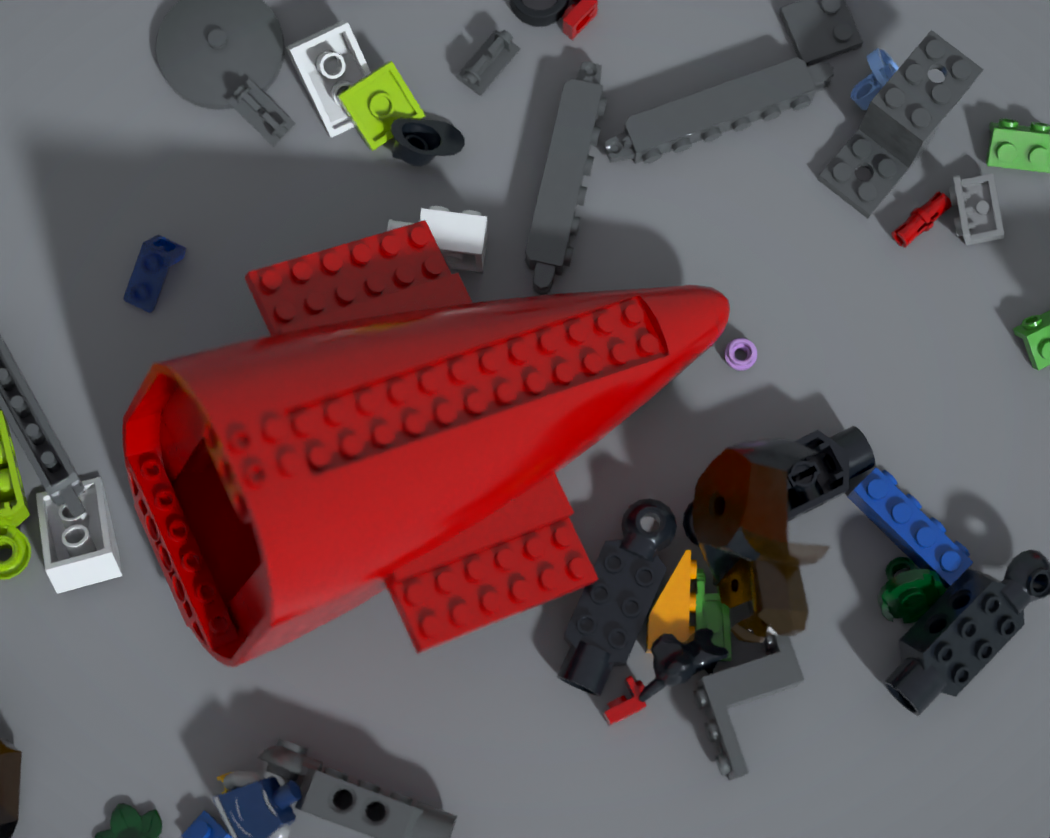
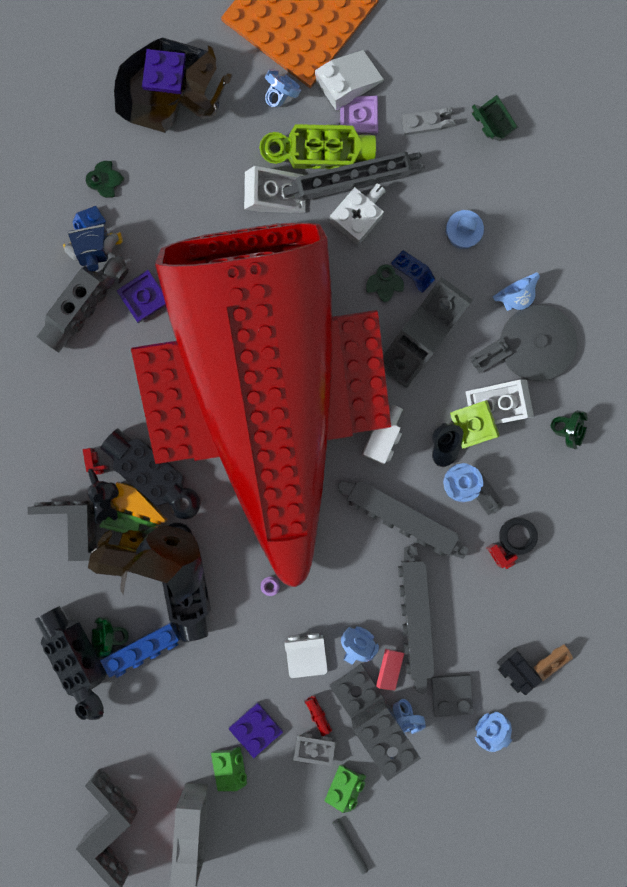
camera: 100 degrees right, 10 degrees up
none -> dark purple plate [116,270,166,324]
none -> dark purple plate [228,702,283,758]
none -> white bracket [285,633,327,678]
none -> white brick [329,183,386,246]
none -> light blue tile [341,626,379,665]
none -> dark green plate [366,264,404,303]
none -> coral tile [376,649,404,691]
none -> dark grey bracket [383,277,473,388]
none -> light blue tile [443,463,483,502]
none -> light blue tile [445,210,484,249]
none -> light blue hat [493,272,540,311]

